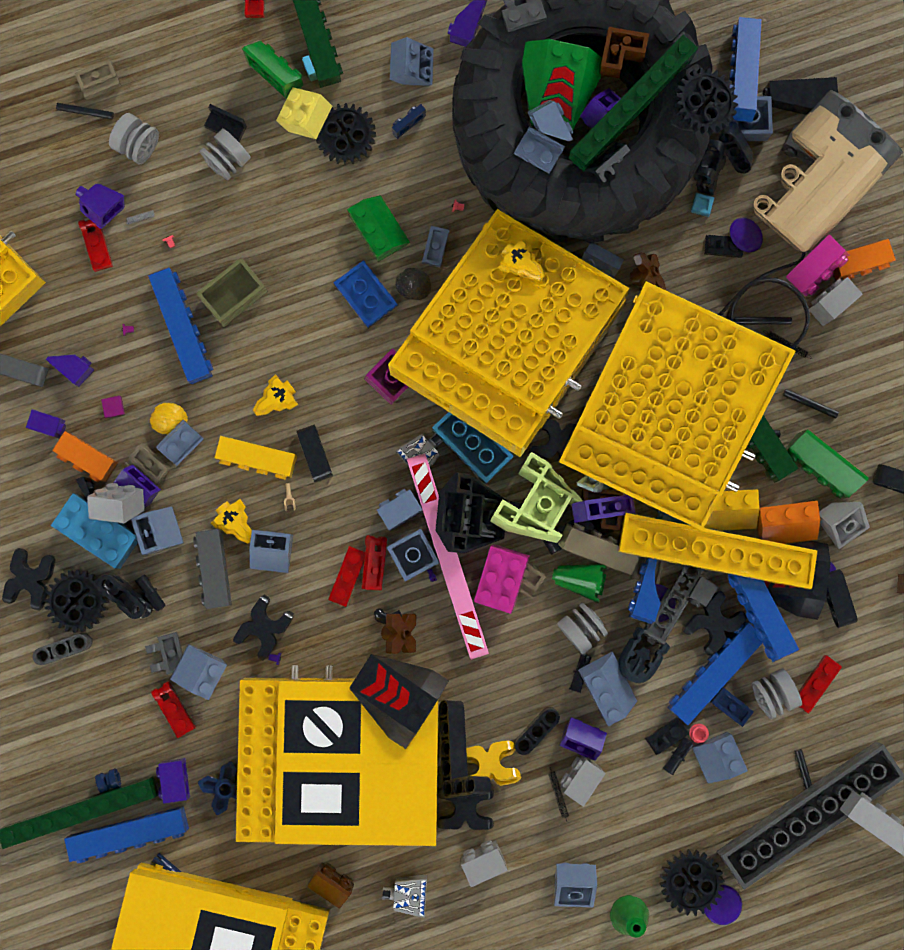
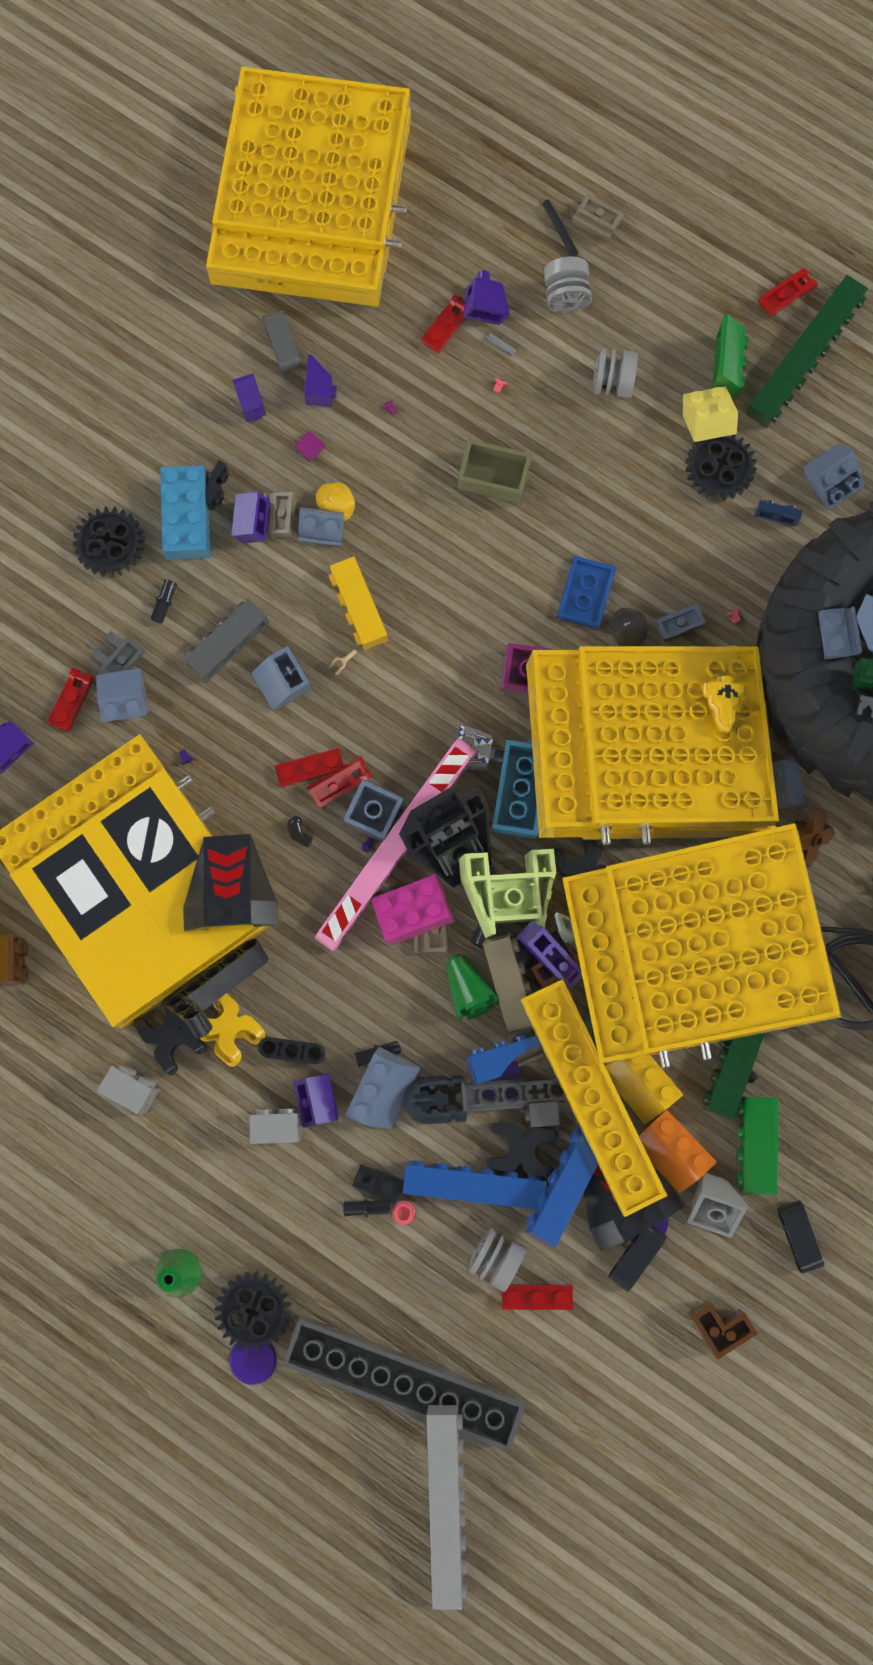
camera: 60 degrees right, 5 degrees down
black piece [2,548,56,611] -> none
dark grey beam [32,633,92,665] -> none
orange brick [52,431,118,483] -> none
light grey brick [87,483,144,523] -> none
black piece [97,575,153,619] -> none
sand blue slope [131,507,184,555] -> none
blue brick [148,267,214,384] -> none
dark blue plant [198,761,237,815] -> none
black panel [204,104,247,142] -> none
yellow rock [210,499,252,544] -> none
black piece [233,594,294,661] -> none
yellow rock [253,374,298,416] -> none
black beam [296,424,333,482] -> none
medium azure tile [302,55,317,82] -> none
green slope [347,195,410,262] -> none
sand blue brick [377,489,423,531] -> none
reddish brown plant [381,613,416,654] -> none
torso [382,875,427,918] -> none
black piece [549,767,569,821] -> none
sand blue slope [554,863,597,907] -> none
light grey wheel [557,603,608,655] -> none
sand blue slope [692,732,748,783] -> none
dark blue plate [710,687,754,727] -> none
black piece [763,330,812,359] -> none
black bar [783,389,839,419] -> none
black bar [794,749,812,790] -> none

